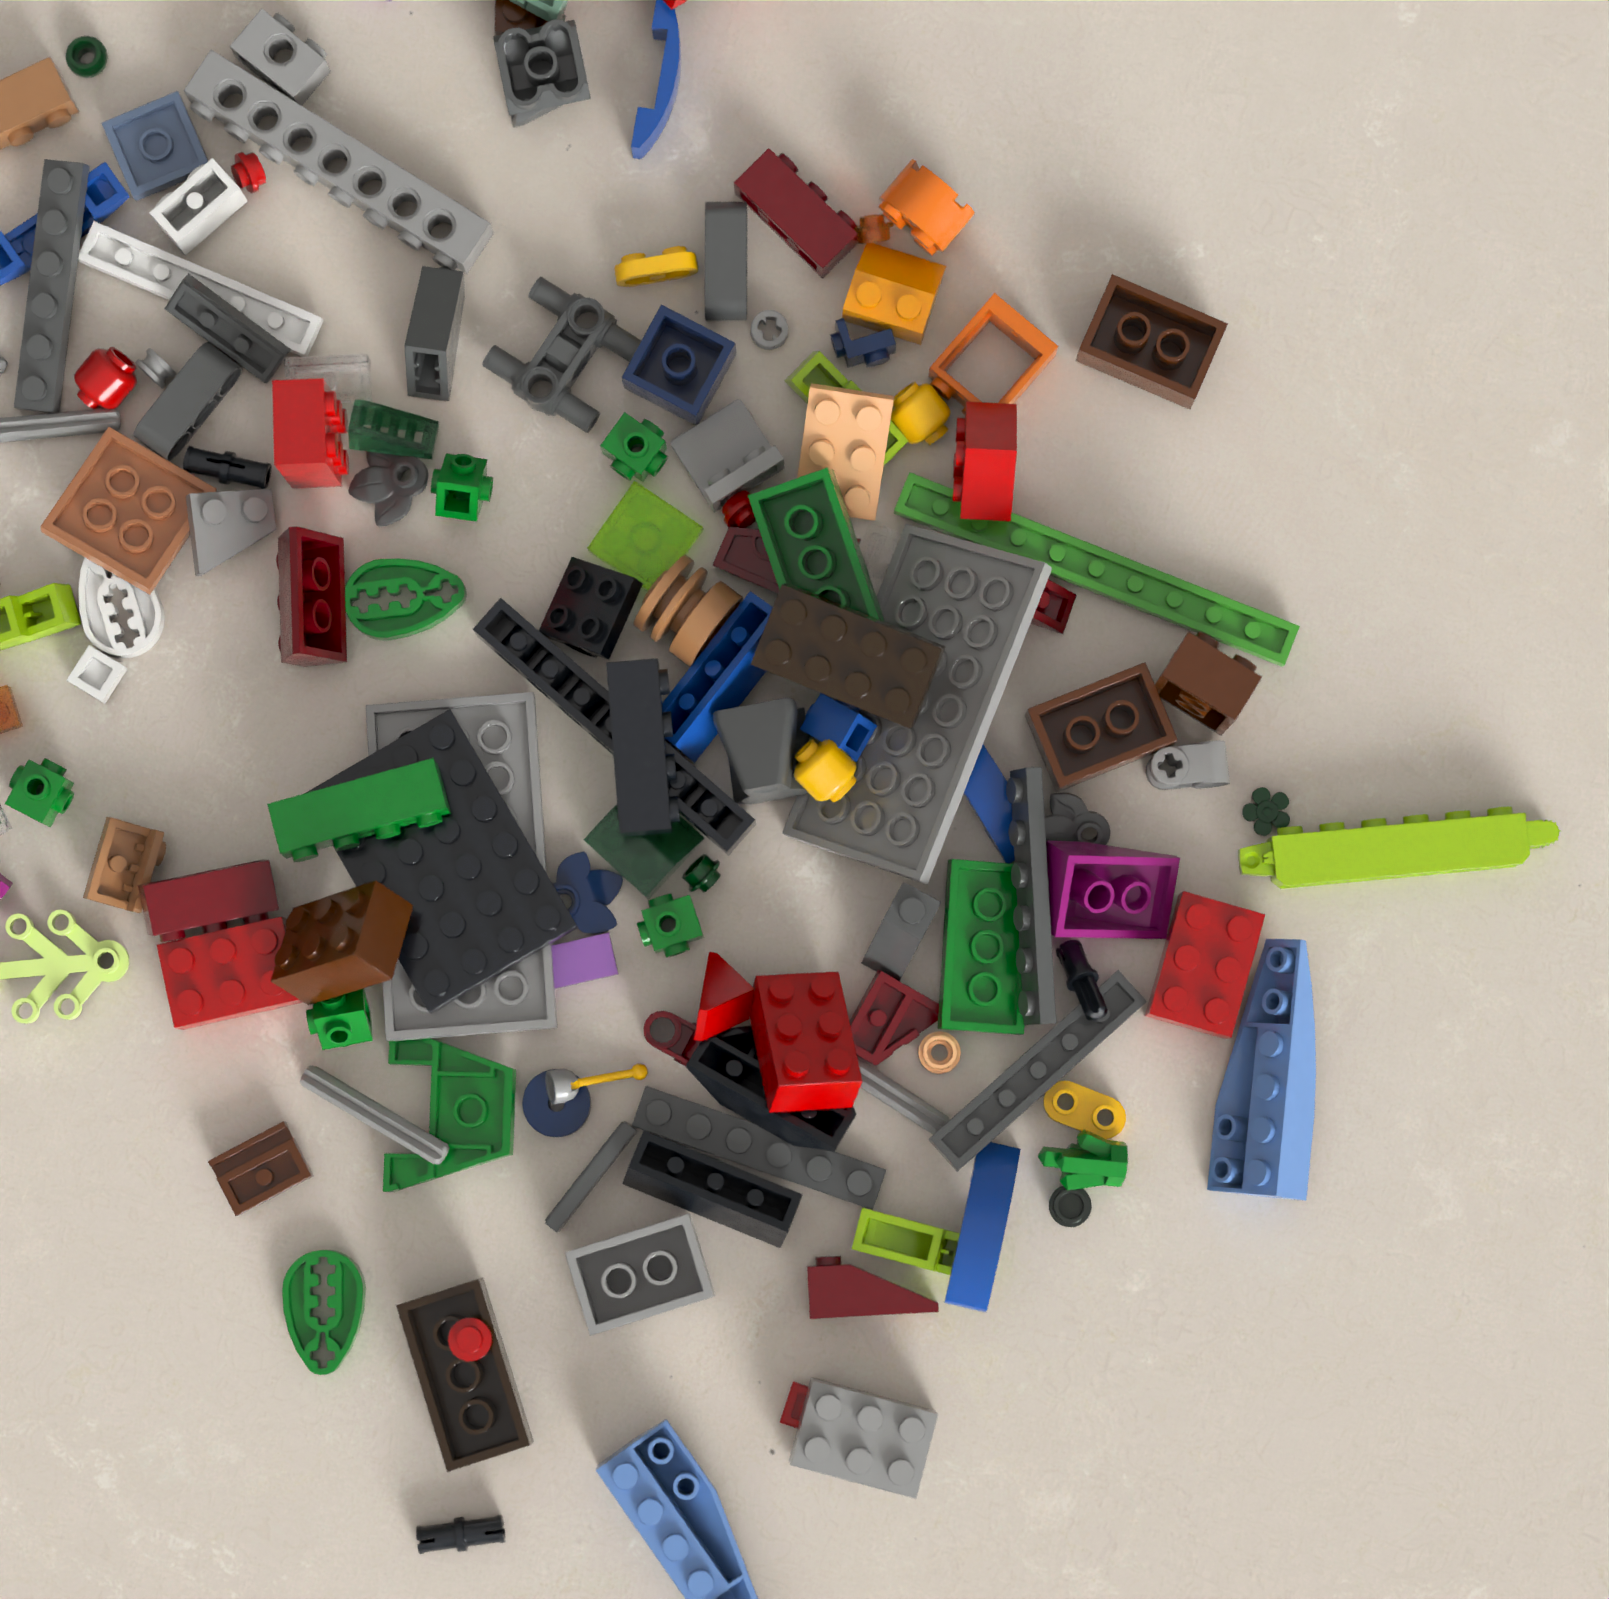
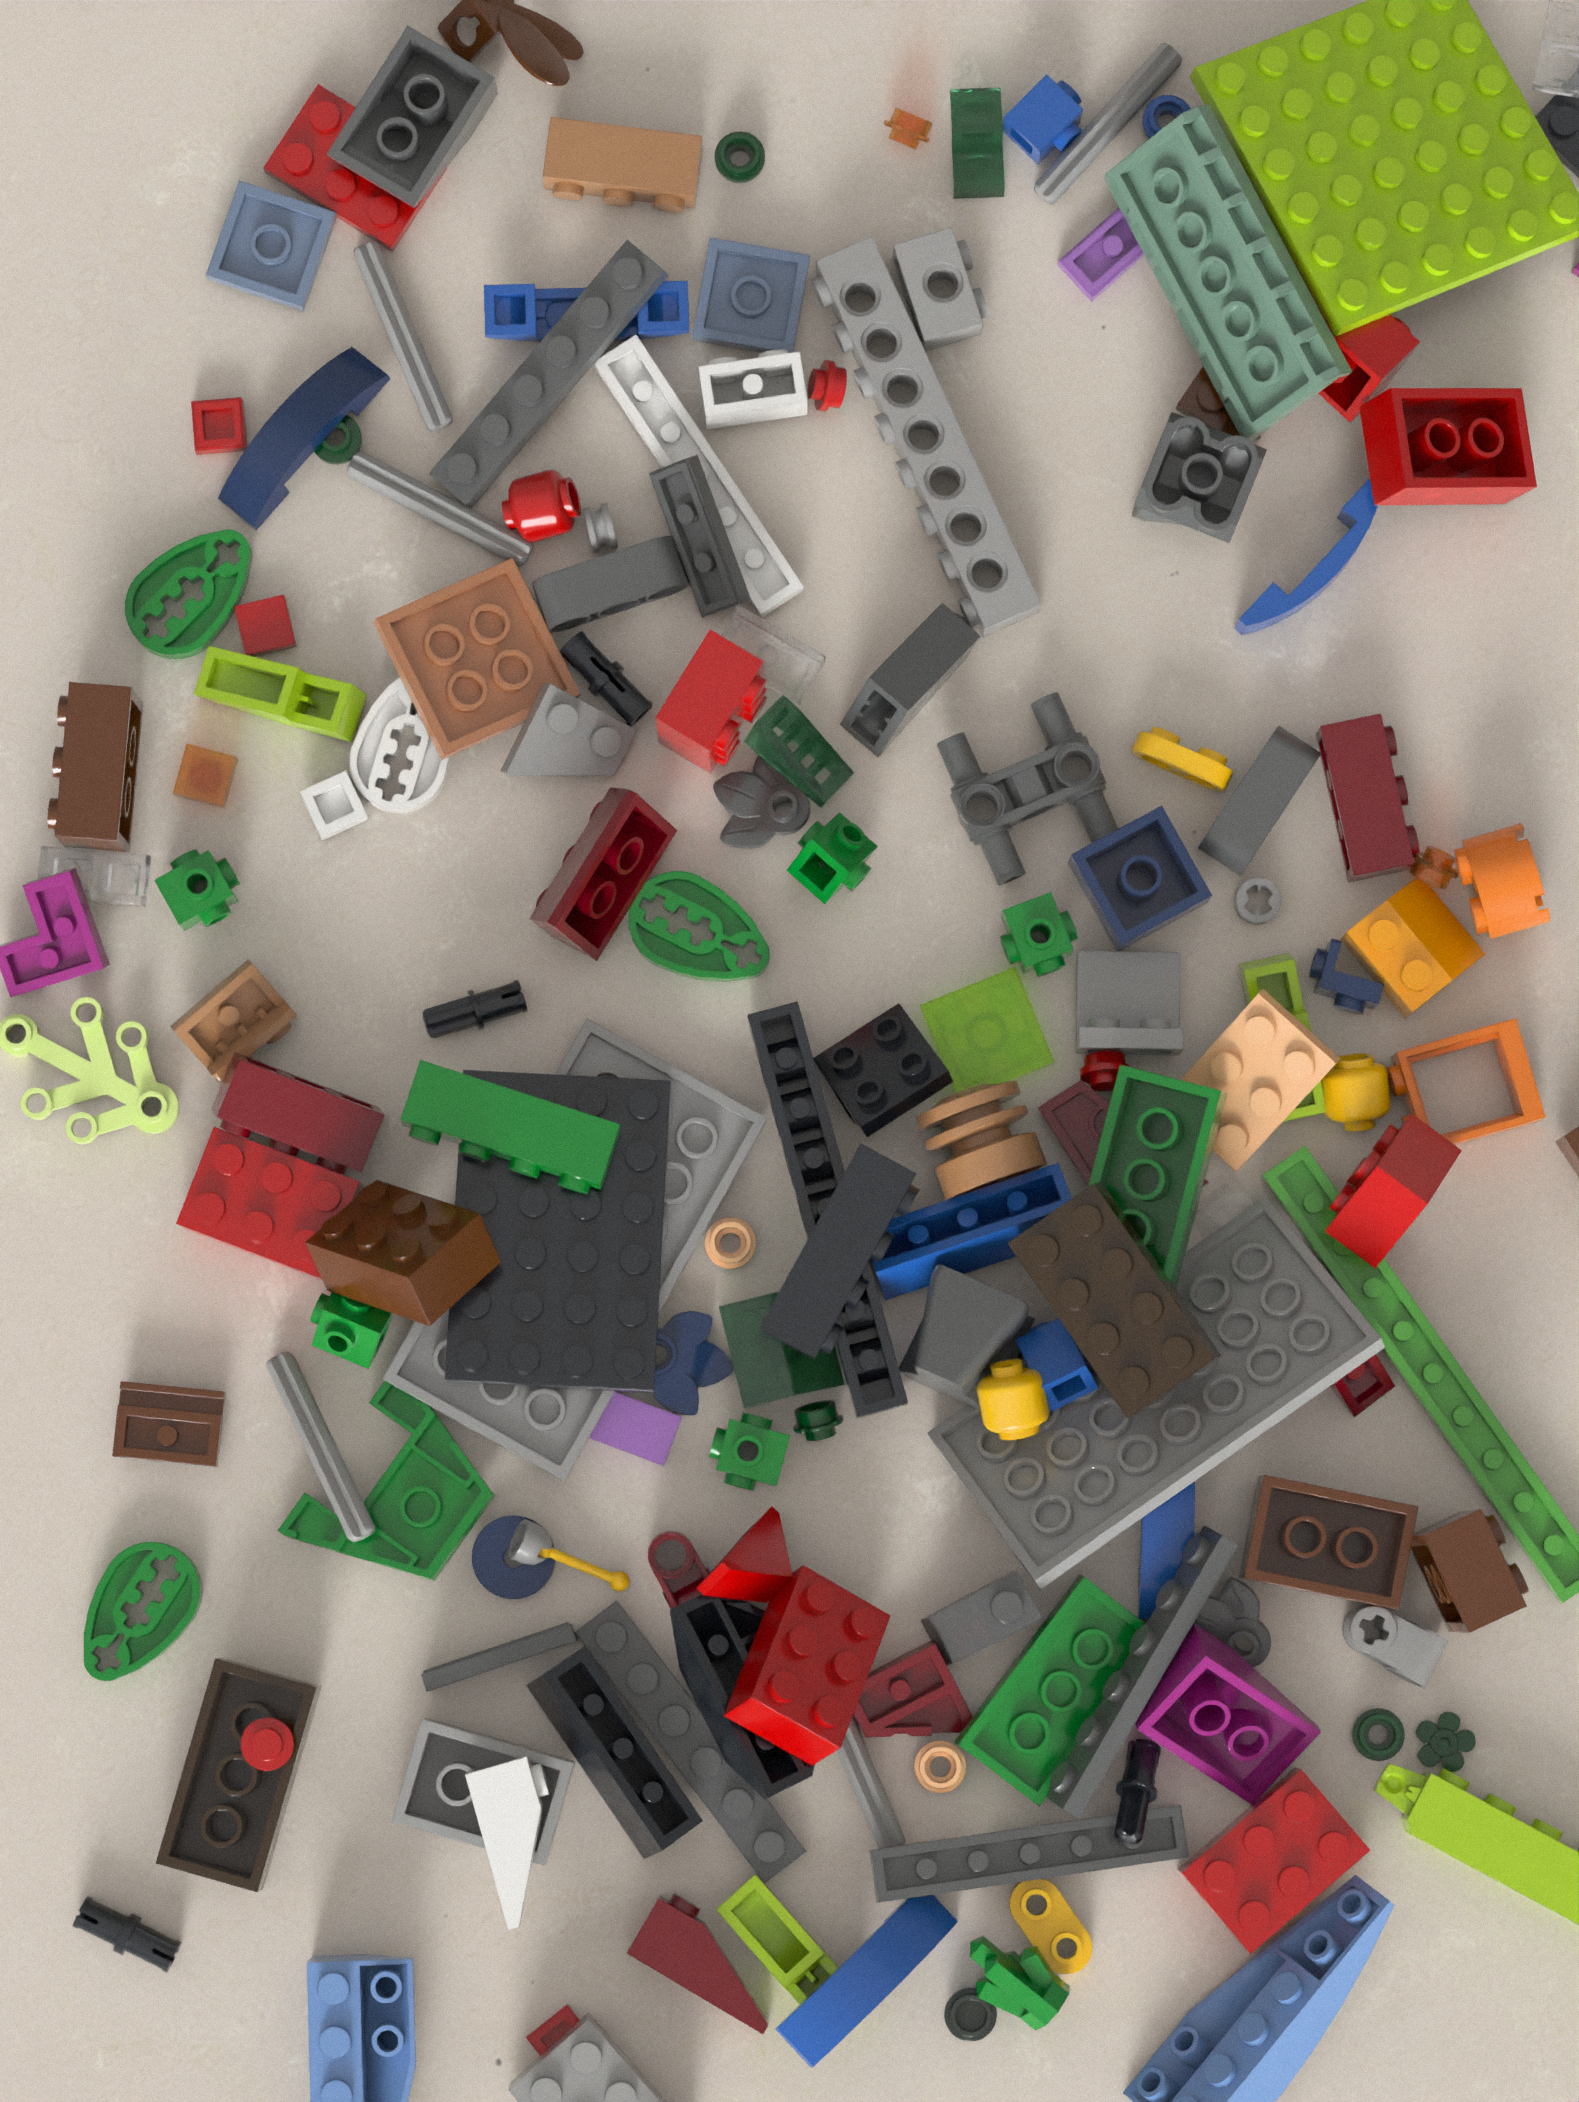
camera: 30 degrees right, 0 degrees up
none -> black axle [423,980,528,1038]
none -> white slope [465,1755,550,1930]
none -> light nougat plate [705,1217,756,1269]
none -> dark green plate [1352,1708,1405,1761]

